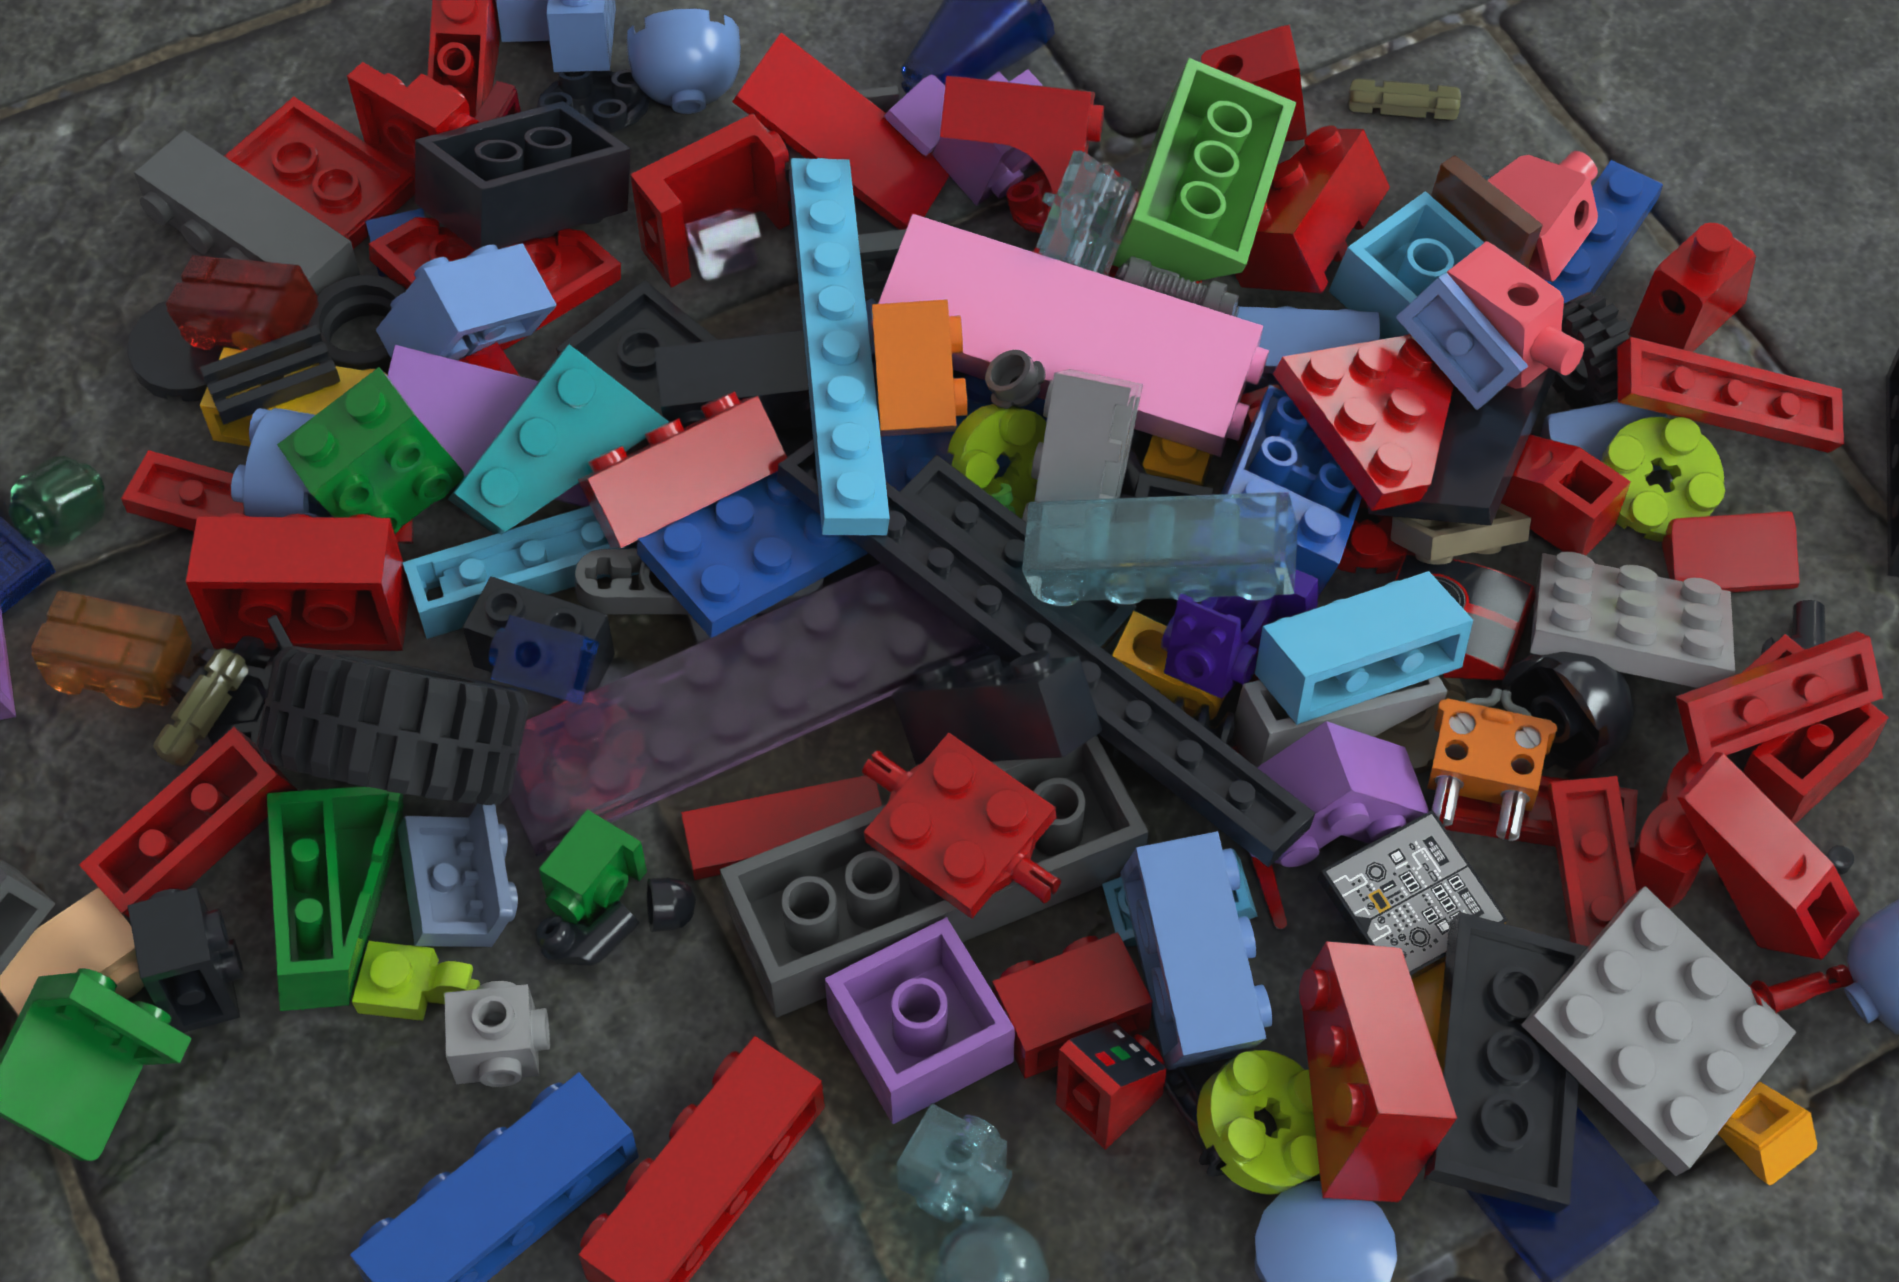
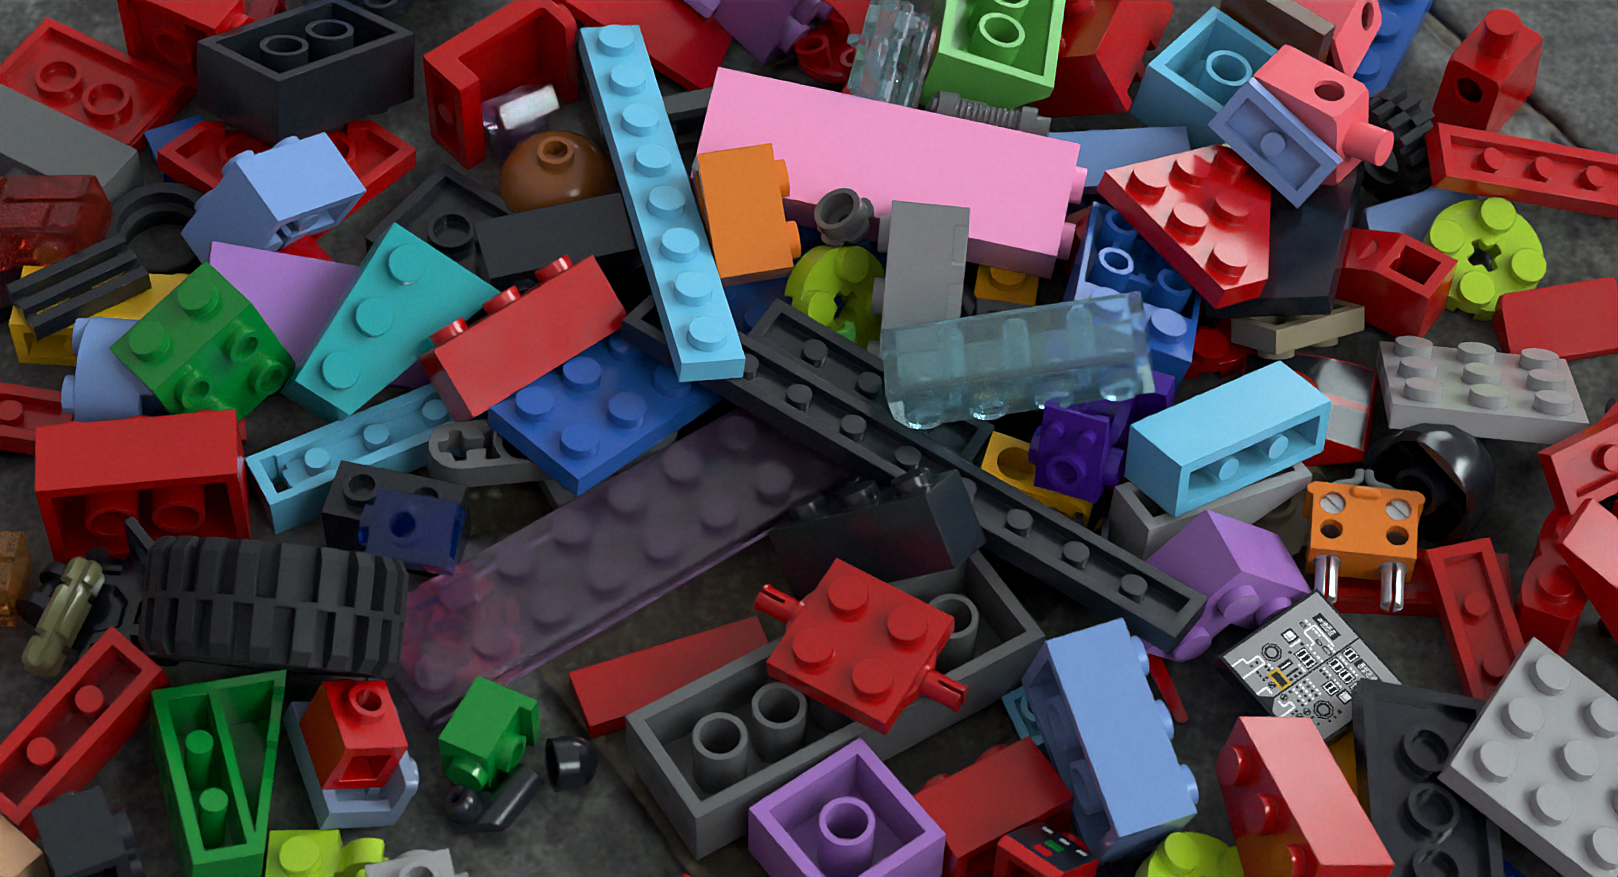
camera: 10 degrees left, 5 degrees down
none -> red brick [299,678,409,790]
none -> dark orange cylinder [498,130,618,213]

